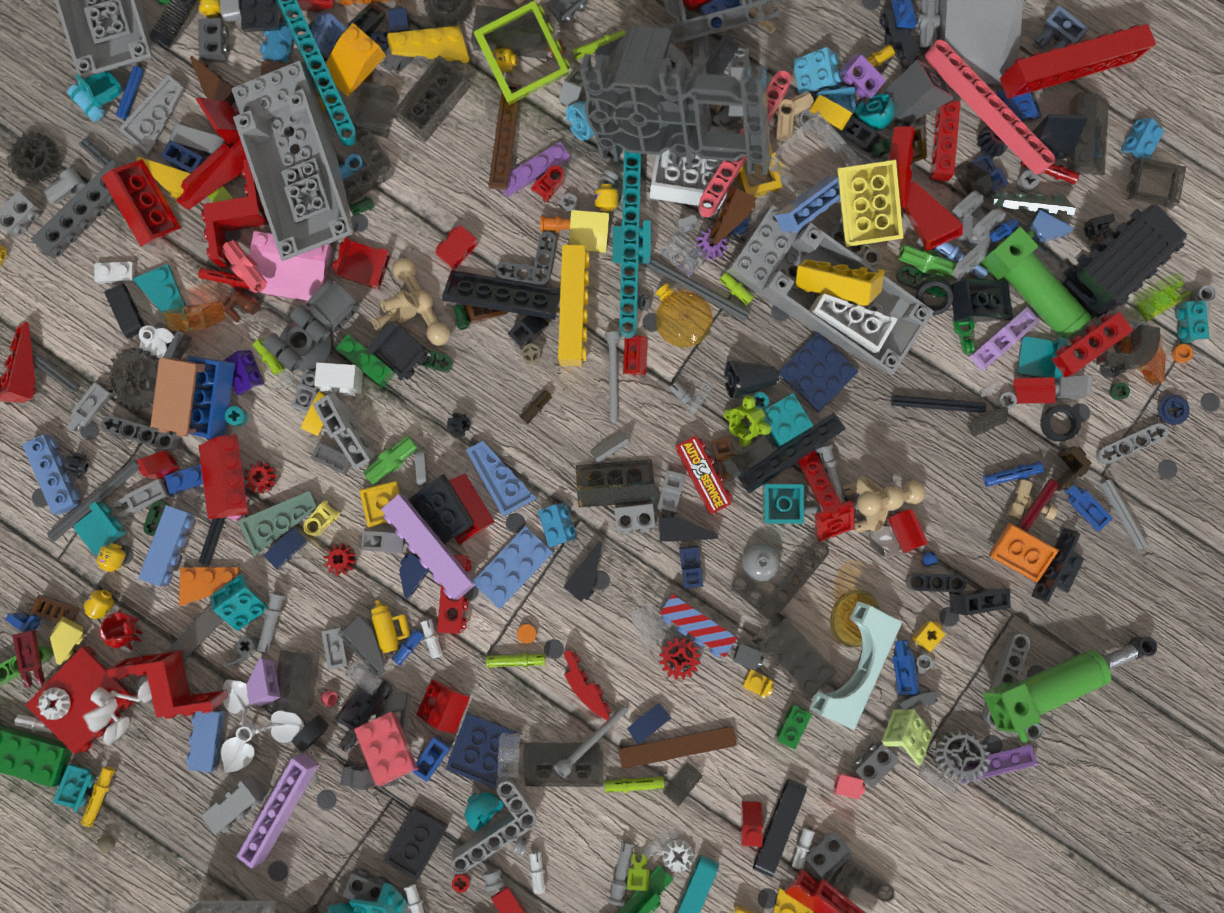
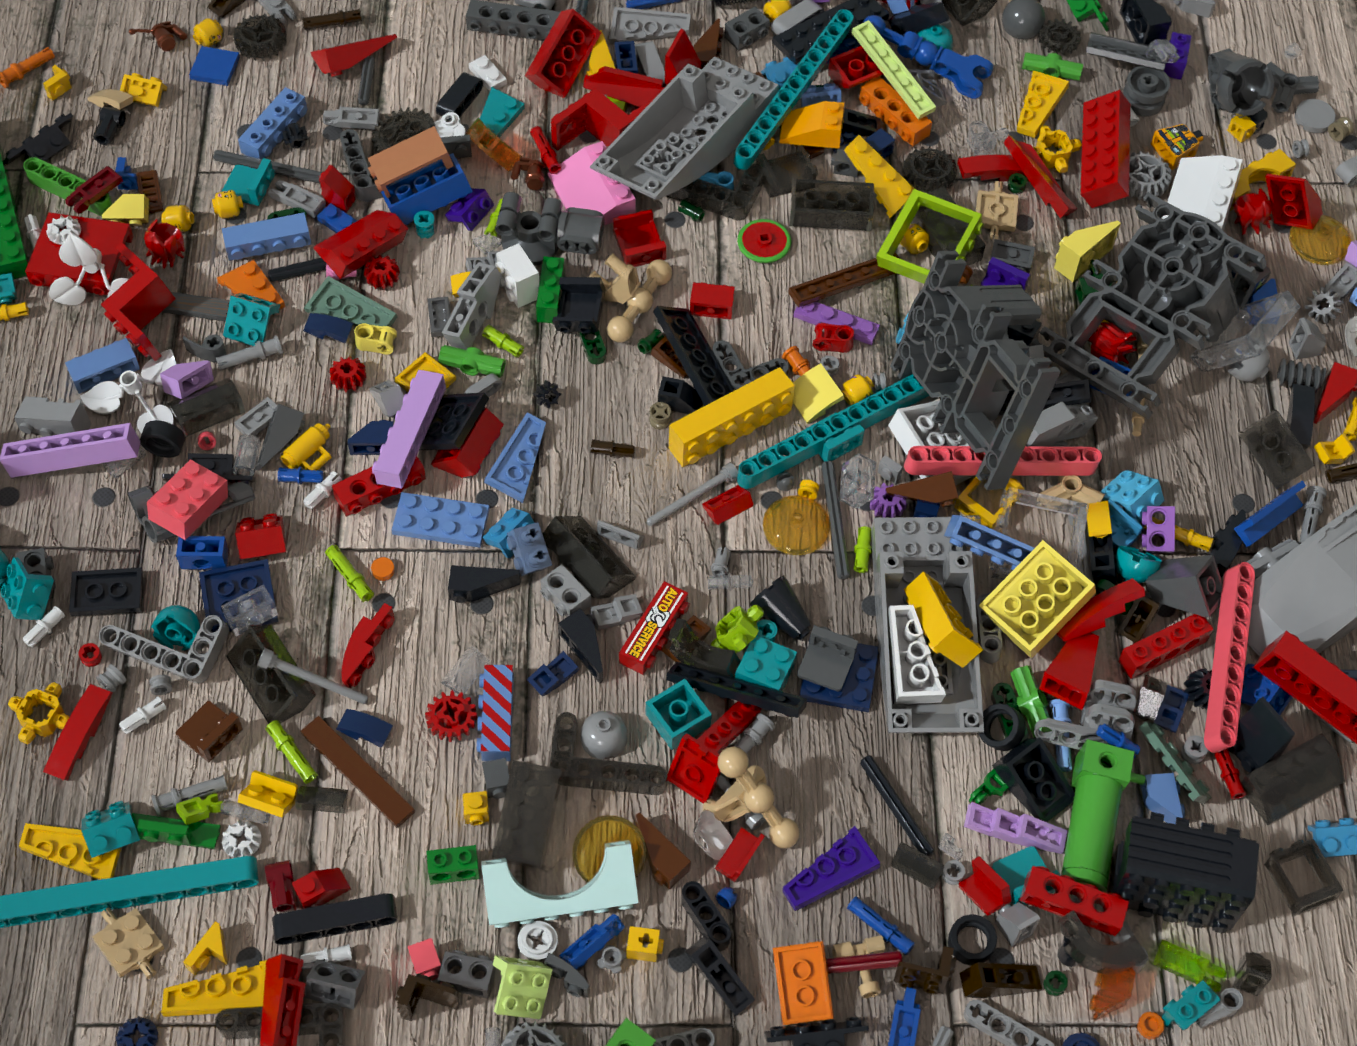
camera: 50 degrees right, 25 degrees down
coral piece [222,240,267,293] -> none
none -> reddish brown bracket [175,701,243,763]
none -> yellow bracket [238,770,298,818]
none -> dark red piece [265,860,295,912]
none -> dark brown bracket [395,974,460,1021]
none -> lime pin [482,325,524,358]
none -> sand blue brick [507,522,552,576]
none -> white gear [517,921,558,961]
none -> reddish brown slope [636,812,691,890]
none -> red wheel [737,219,791,263]
none -> dark purple wing [783,826,880,911]
none -> dark grey bracket [797,625,858,691]
none -> dark brown slope [959,962,1042,998]
none -> dark purple bracket [980,257,1030,291]
none -> clear smoke slope [1233,952,1272,996]

